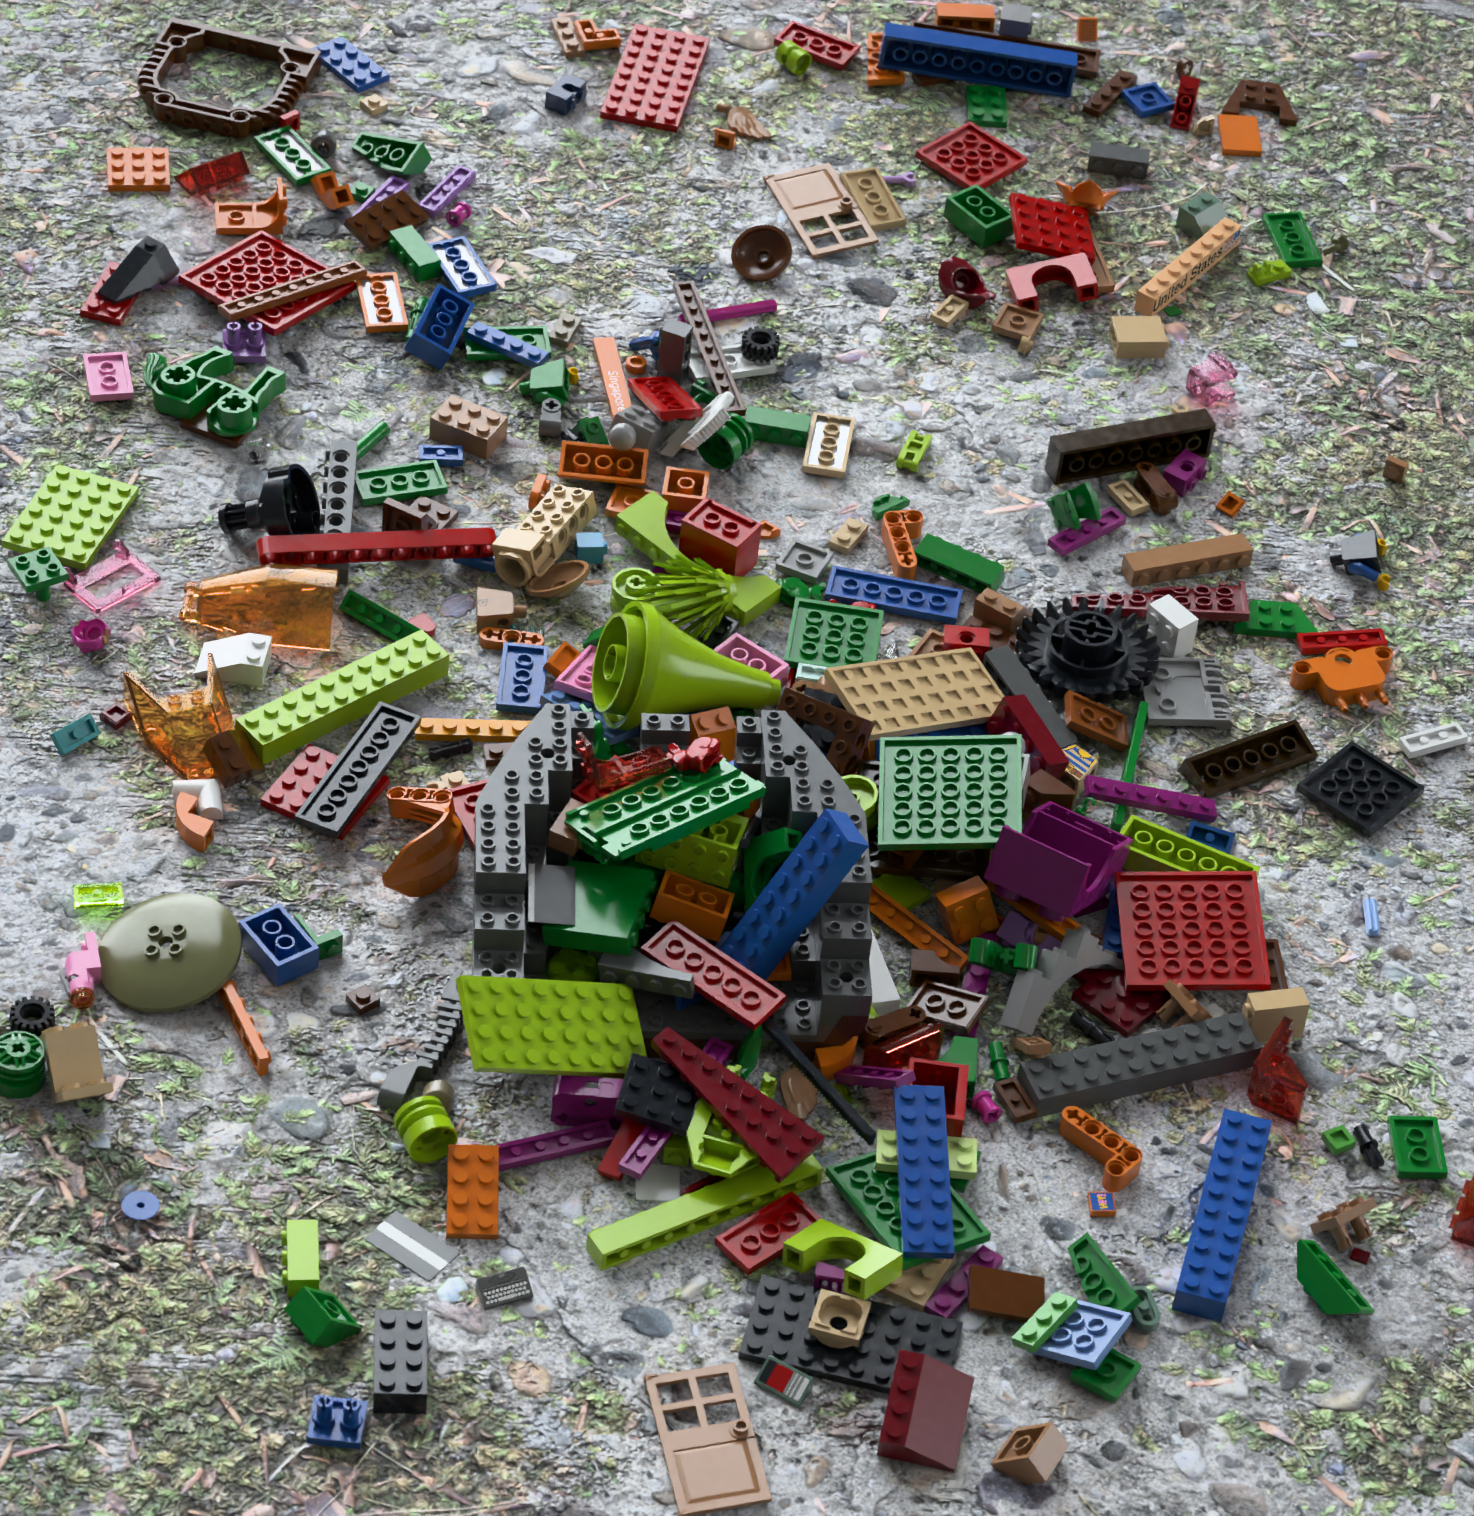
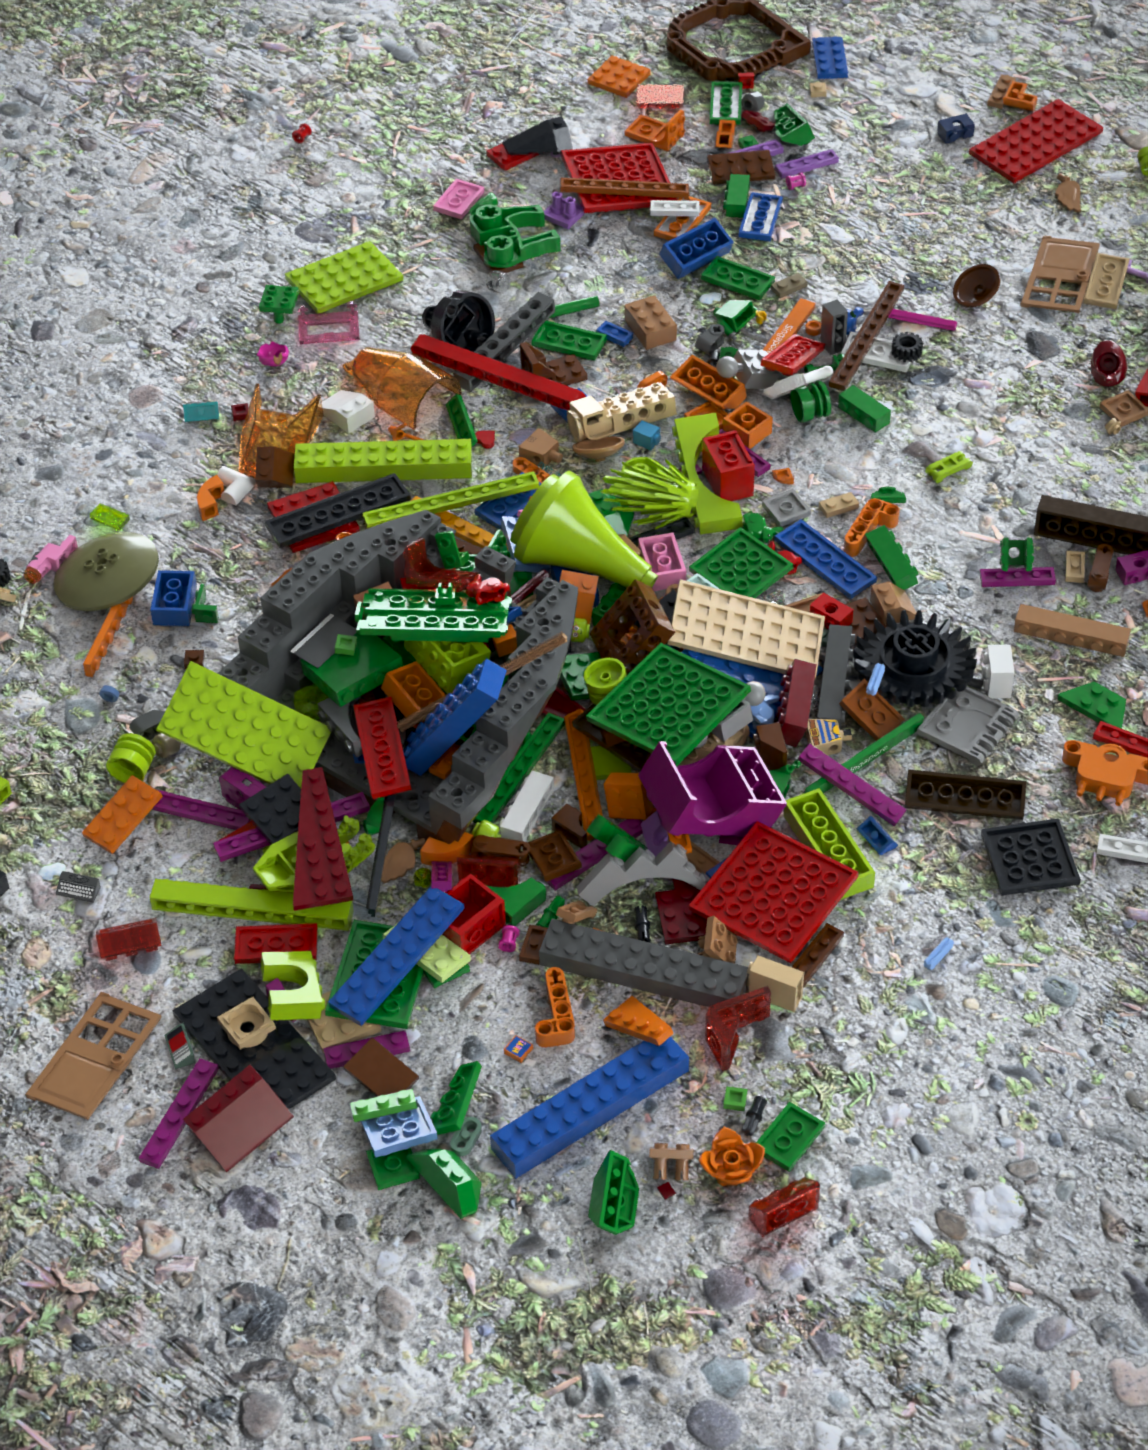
camera: 45 degrees right, 5 degrees up
sticker [364,1211,460,1281] -> none
blue plate [466,321,549,368] -> none
white sticker [636,1164,680,1201] -> none
orange slope [714,128,736,150] -> none
black bar [739,817,761,848] -> none
tan piece [802,412,856,479] -> none
tan plate [929,294,969,329] -> none
medium nougat slope [991,1422,1069,1484] -> none
dark red wing [1071,581,1250,623] -> none
none -> clear red slope [96,918,162,961]
none -> medium blue tile [99,685,120,702]
none -> magenta plate [139,1058,219,1169]
none -> bright green plate [335,634,357,656]
none -> lime plate [363,471,539,529]
none -> orange plant [388,423,424,441]
none -> medium nougat axle [397,631,567,732]
none -> green wedge [406,1149,482,1219]
none -> green bracket [435,531,470,569]
none -> green tile [435,583,456,605]
none -> orange wing [603,996,674,1046]
none -> white plate [650,200,700,217]
none -> orange brick [699,1127,765,1186]
none -> dark red plate [741,110,776,132]
none -> light blue axle [866,663,885,696]

